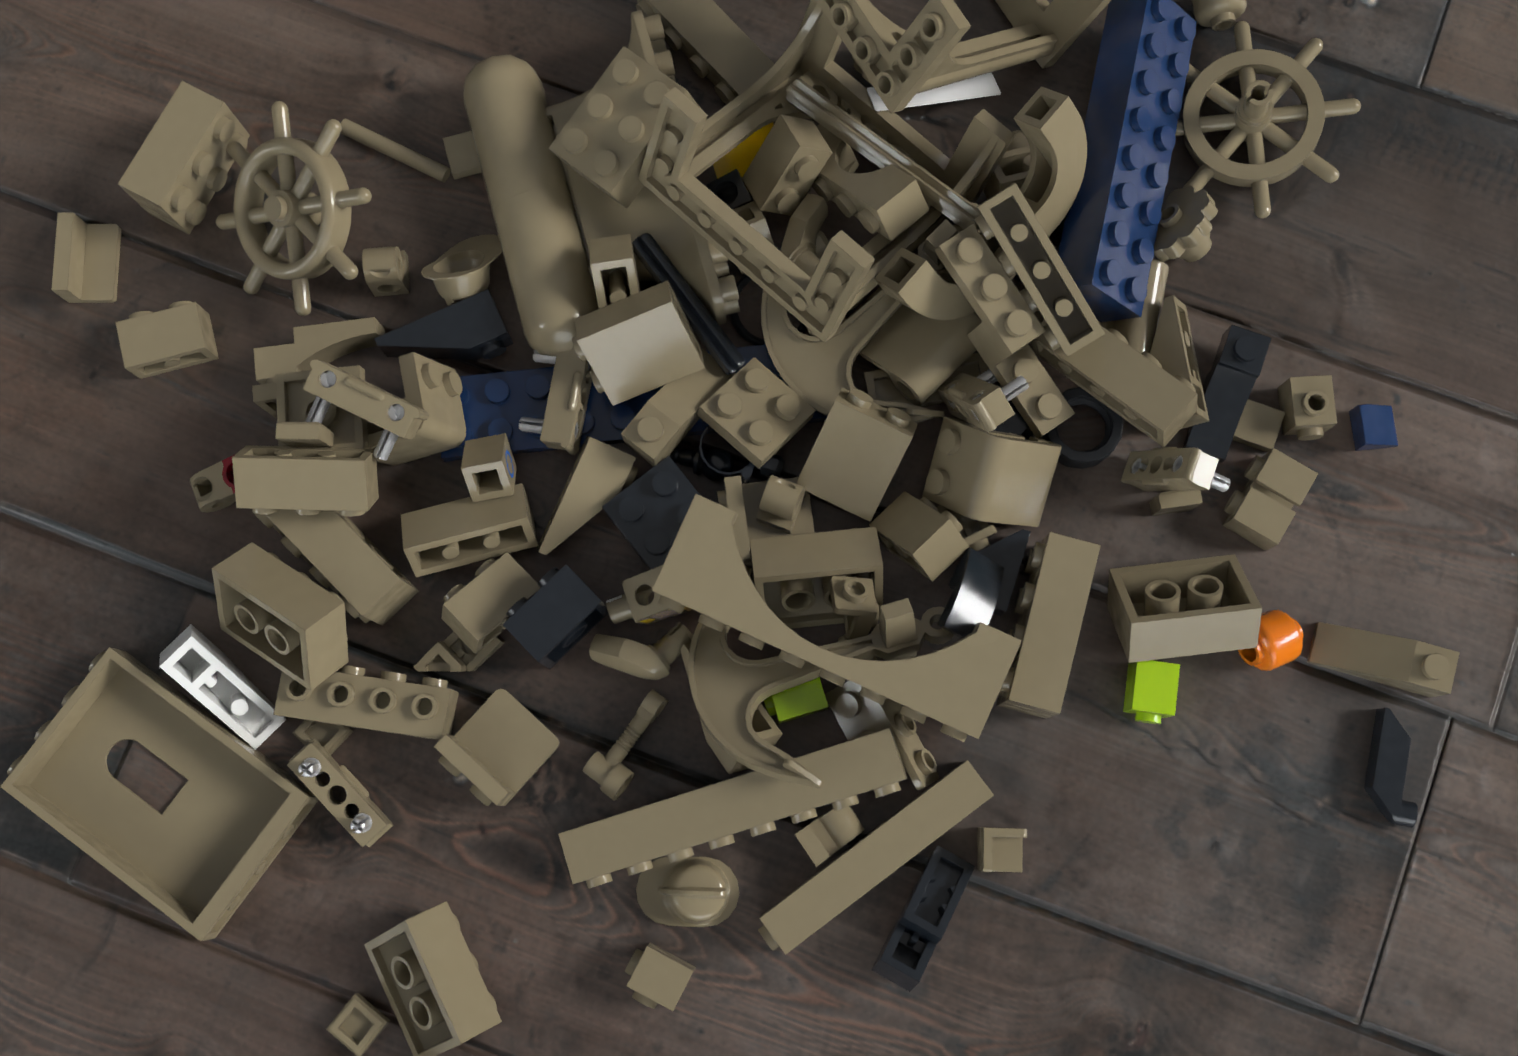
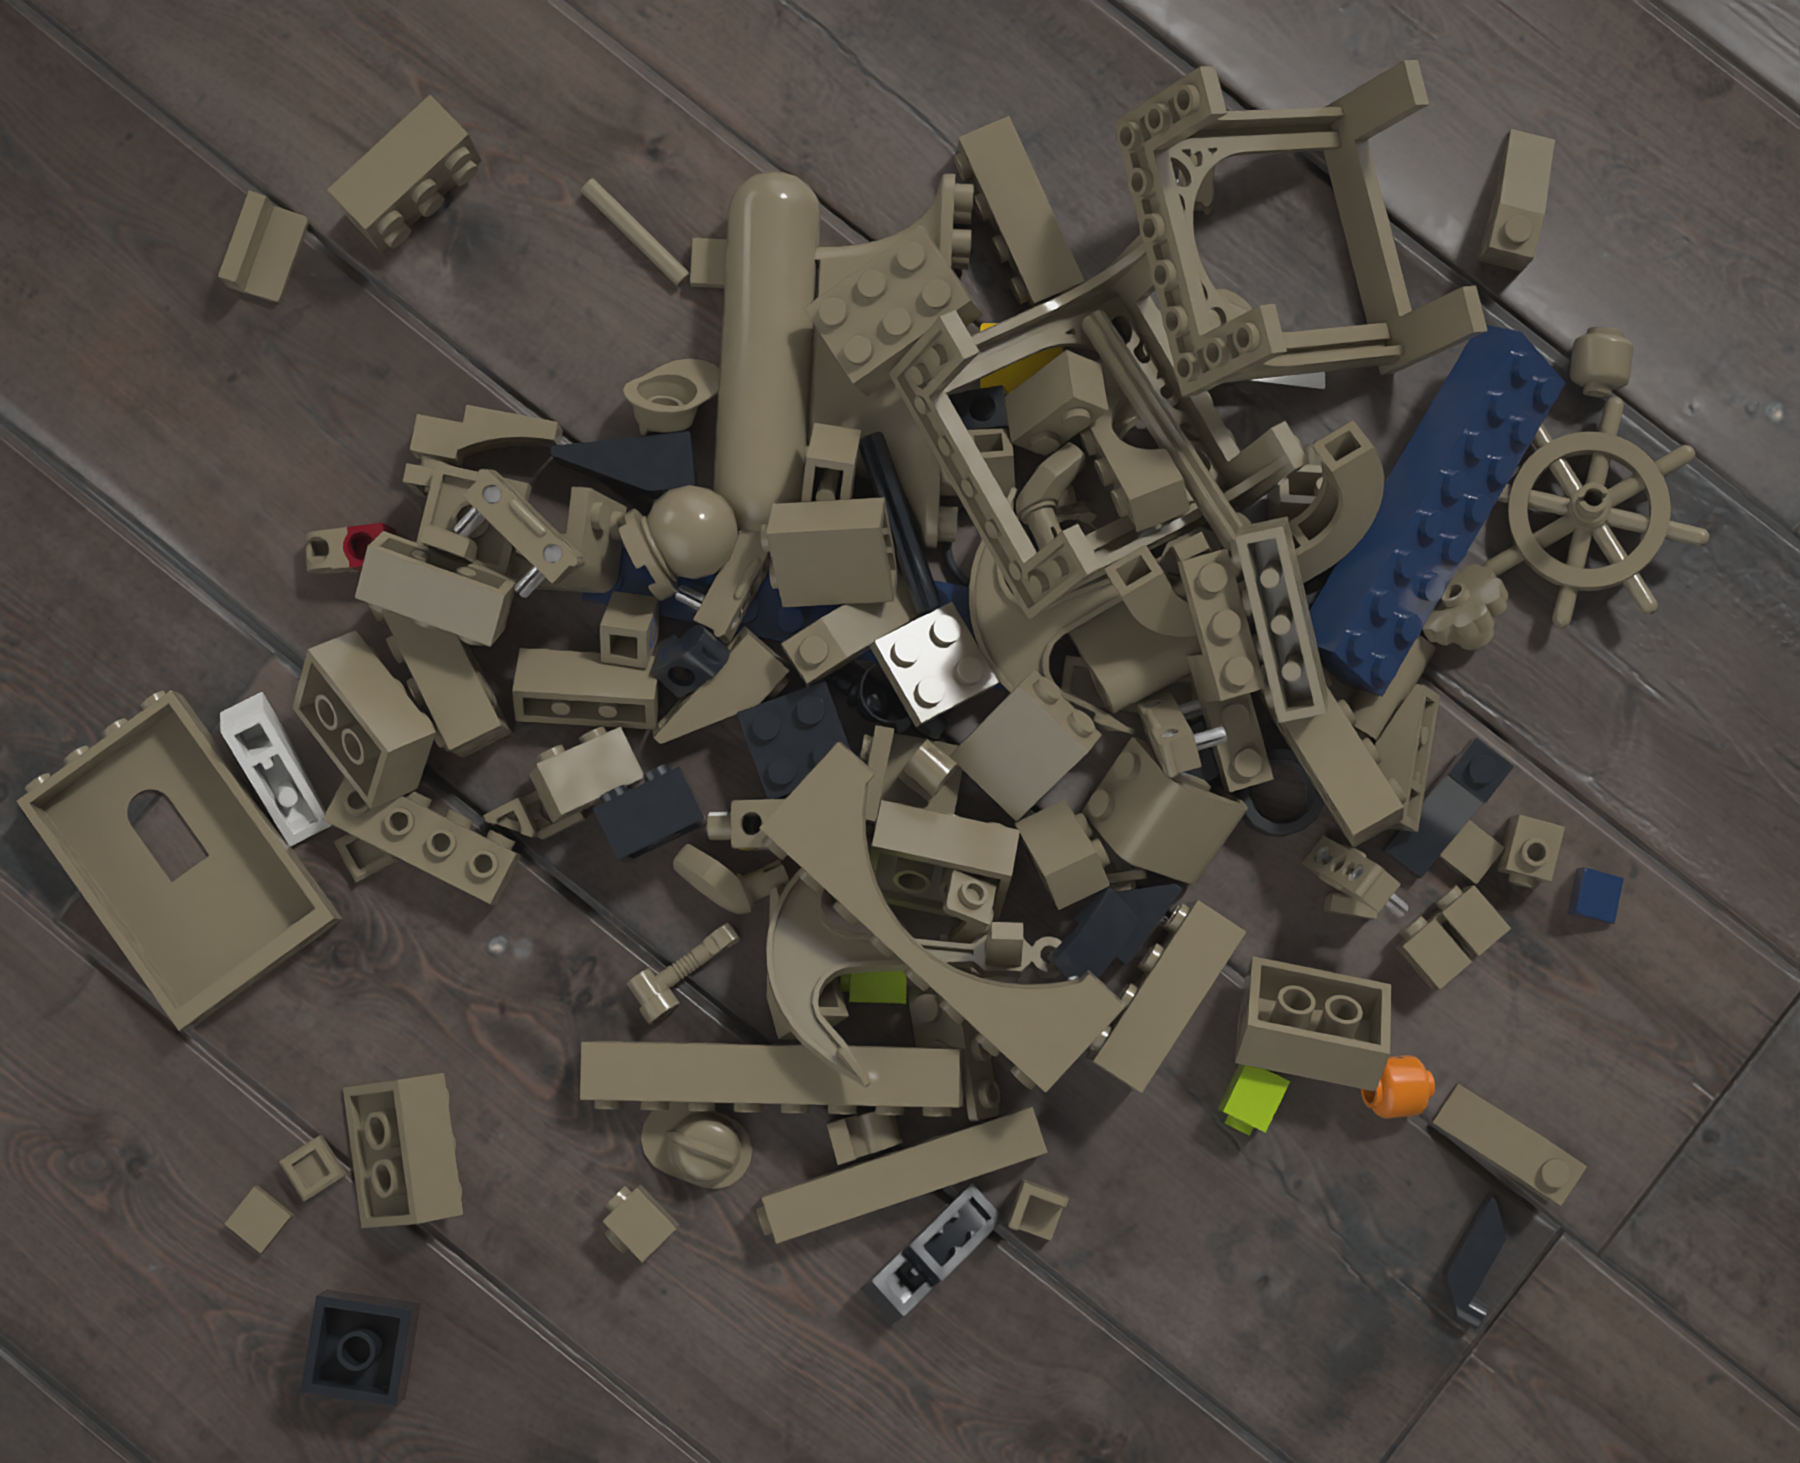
camera: 10 degrees right, 5 degrees up
dark tan brick [115,301,219,379] -> none
dark tan piece [216,101,372,316] -> none
dark tan piece [287,738,394,848] -> none
dark tan leg [362,246,410,297] -> none
dark tan bracket [434,689,560,806] -> none
none -> dark tan tile [617,485,738,601]
none -> black leg [650,625,730,699]

